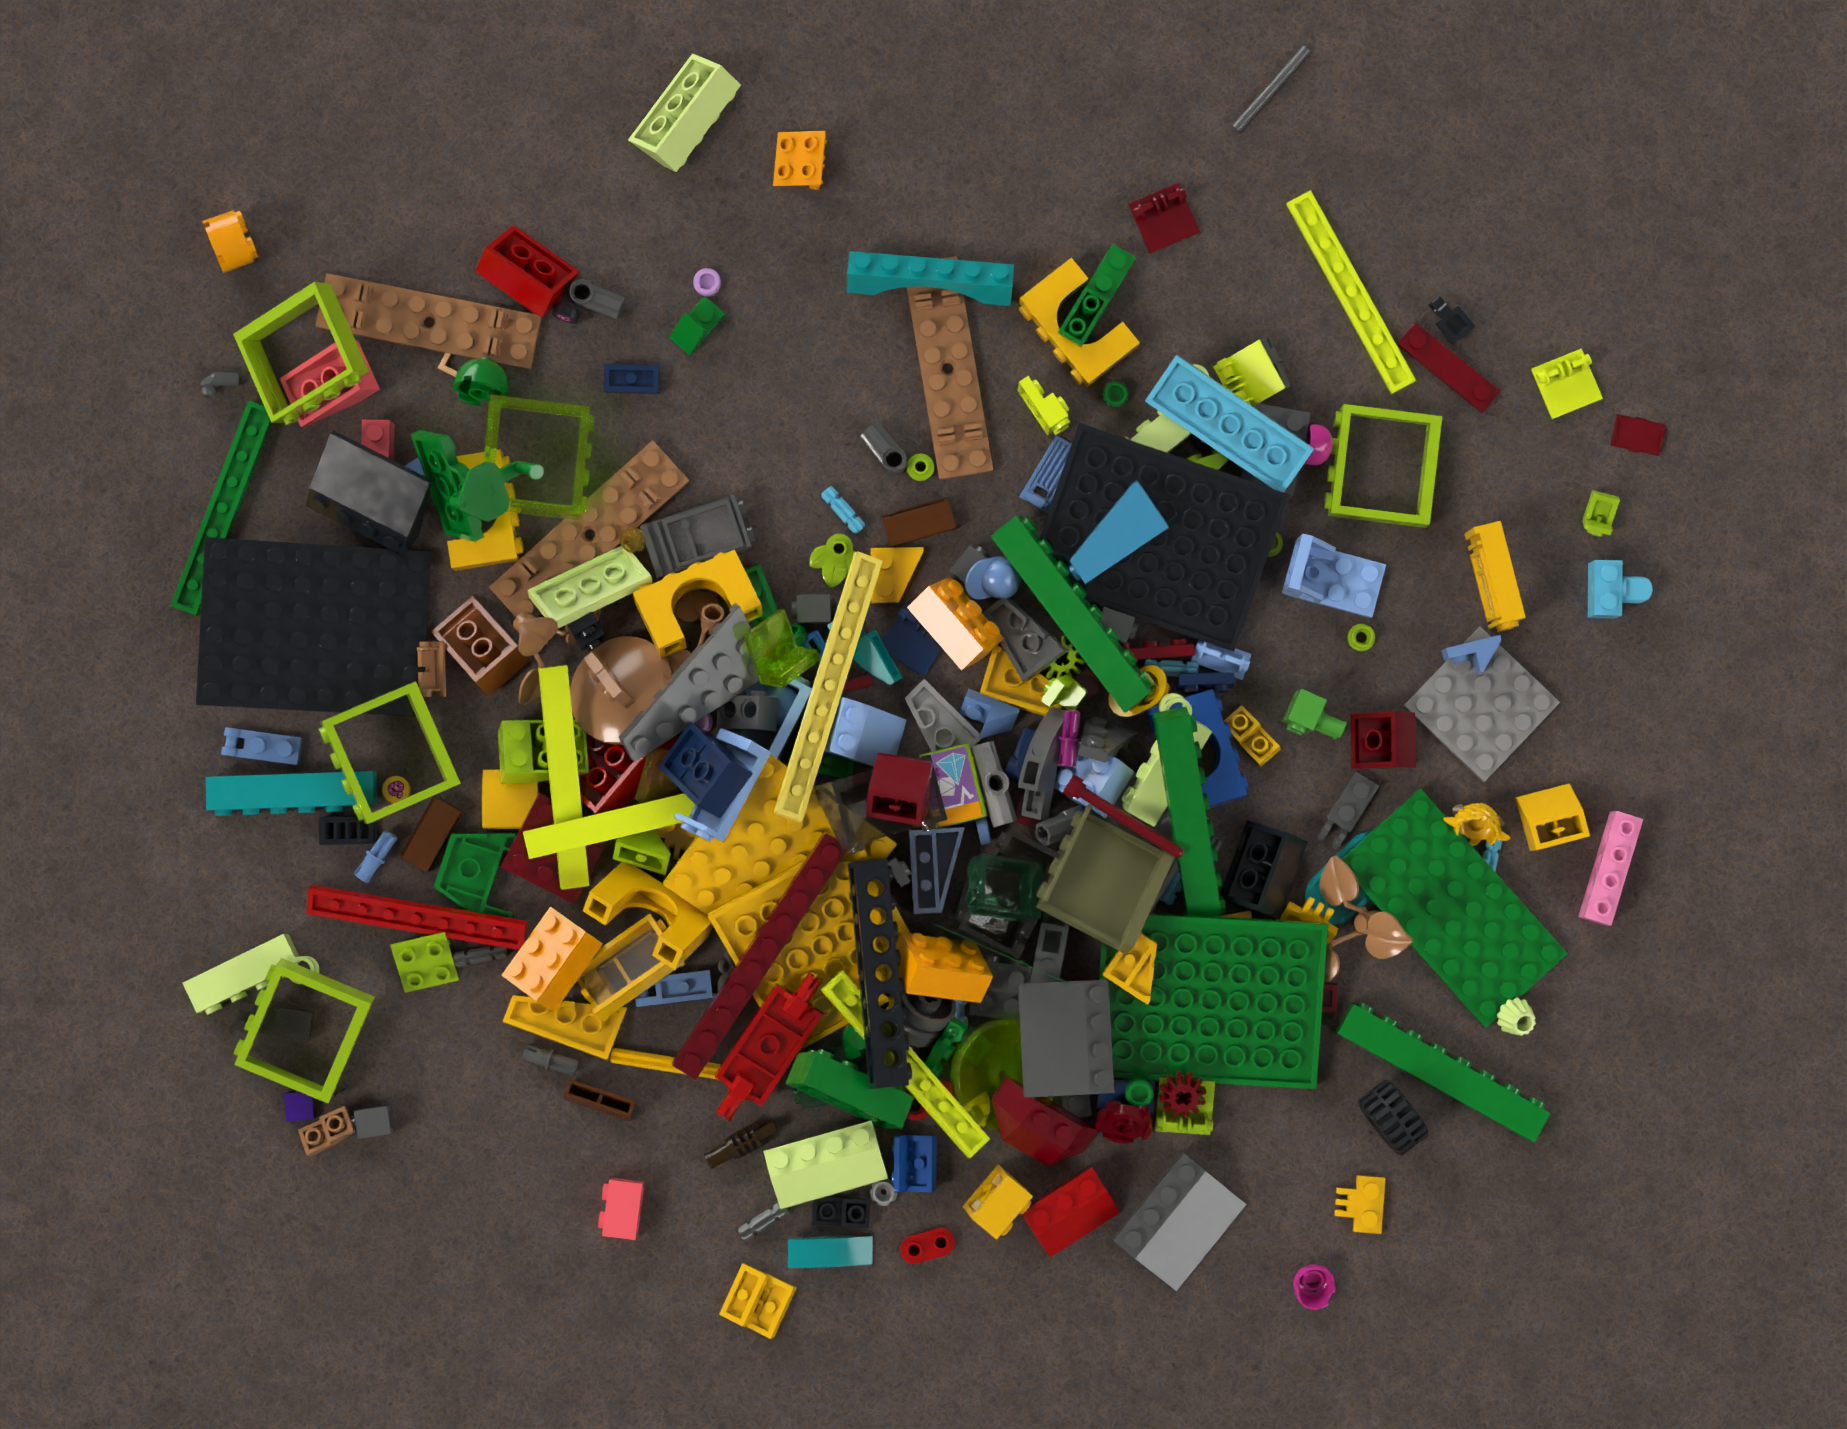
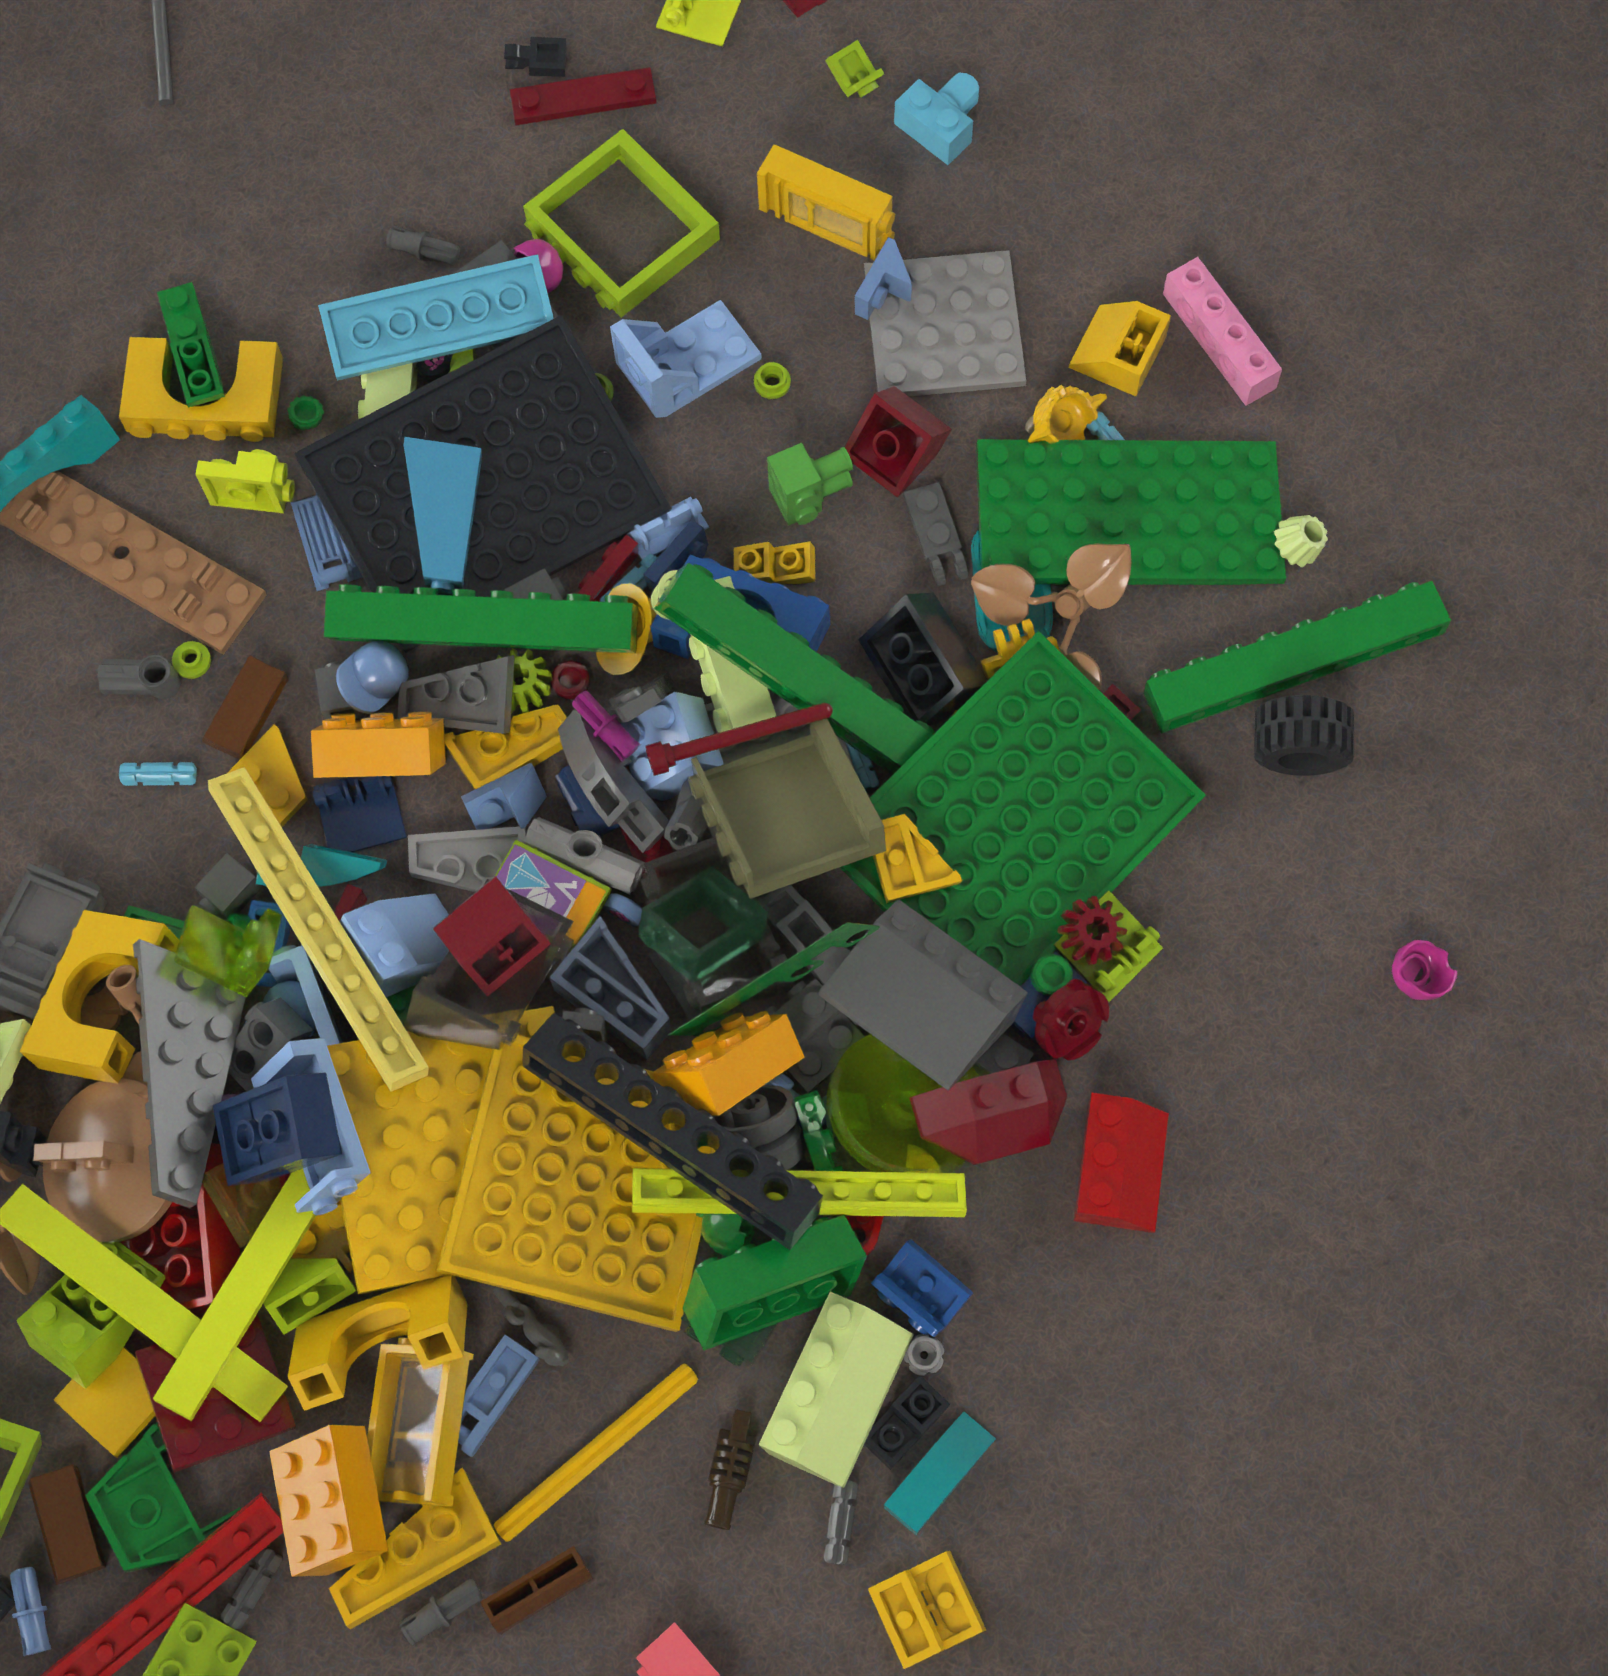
camera: 45 degrees left, 15 degrees down
dark red plate [672,831,849,1080] -> none
red plate [715,972,823,1121] -> none
lime plate [809,533,856,588] -> none
red plate [900,1227,955,1264] -> none
yellow slope [962,1164,1033,1240] -> none
lime bracket [1041,674,1088,710] -> none
slope [1111,1151,1247,1291] -> none
dark red hinge [1128,183,1200,254] -> none
neon yellow hinge [1213,340,1286,406] -> none
neon yellow tile [1286,190,1416,394] -> none
yellow hinge [1334,1175,1386,1234] -> none

